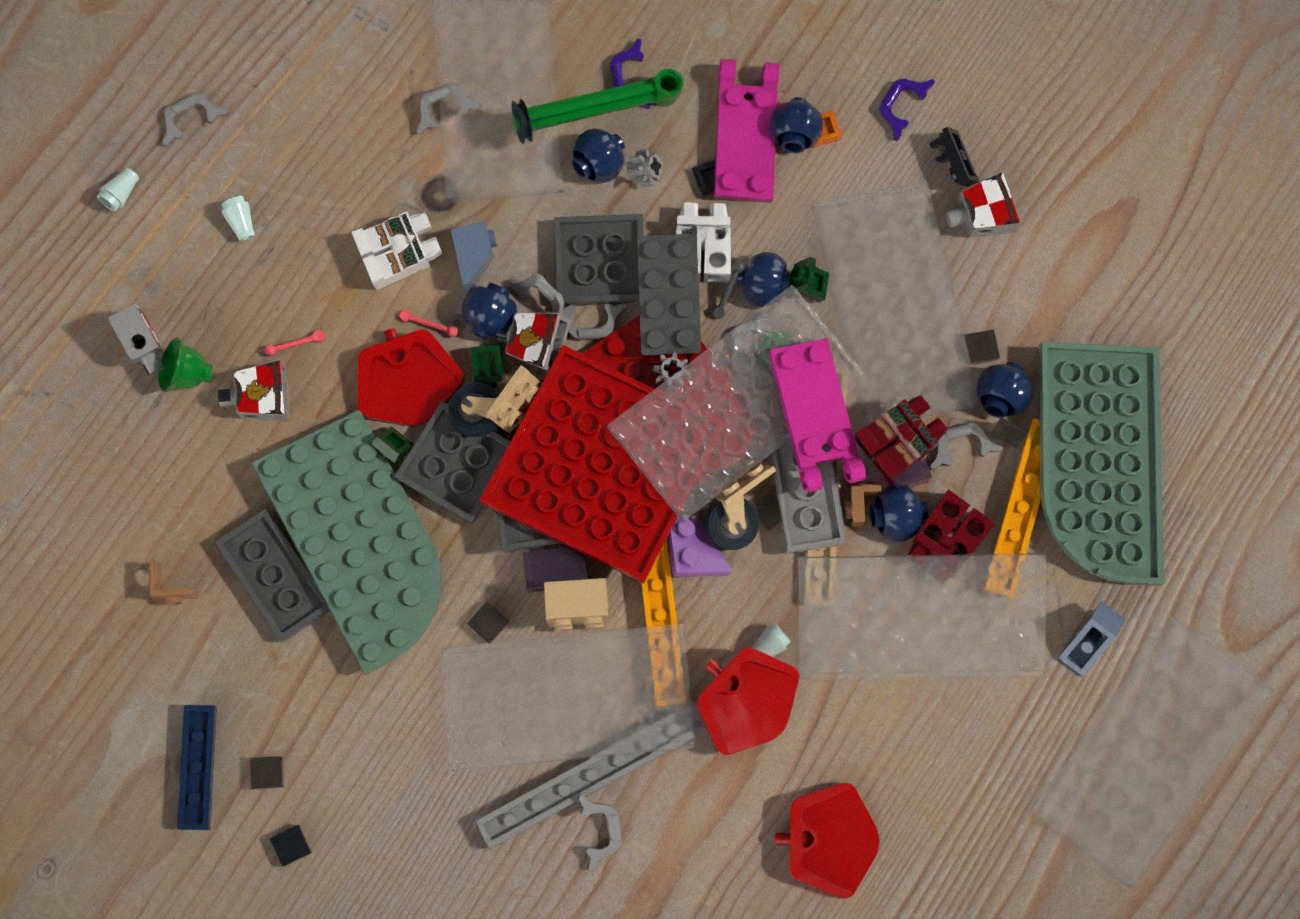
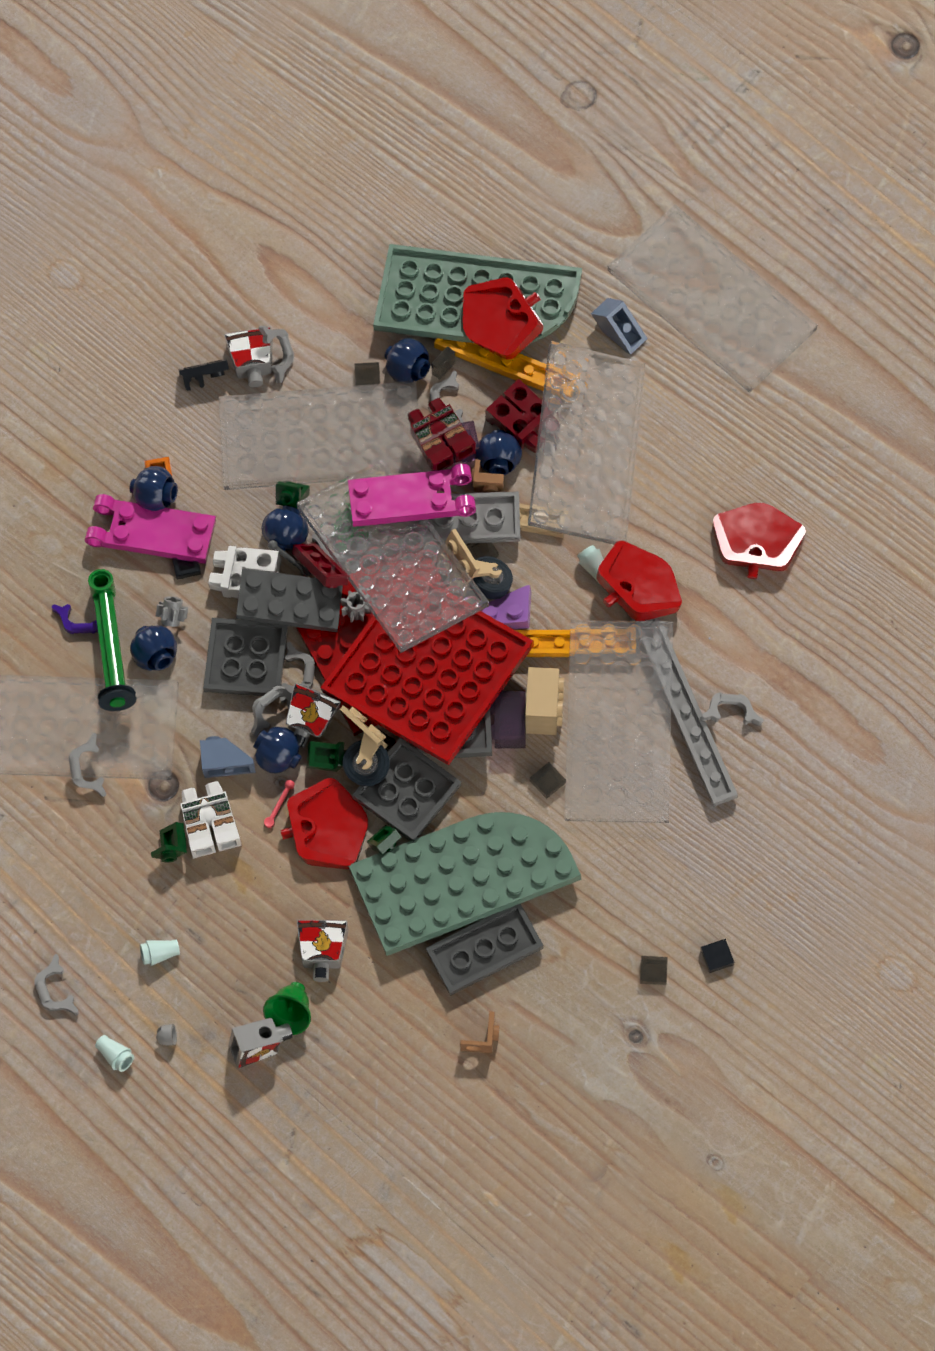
camera: 80 degrees left, 10 degrees down
dark blue plate [177,705,217,831] -> none
coral hinge [264,330,325,356] -> none
dark purple helmet [879,79,935,141] -> none
none -> dark green bracket [151,822,187,863]
none -> light grey hinge [156,1024,177,1046]
none -> light grey helmet [259,326,294,383]
none -> dark red plate [292,543,349,588]
none -> red animal [463,277,543,360]

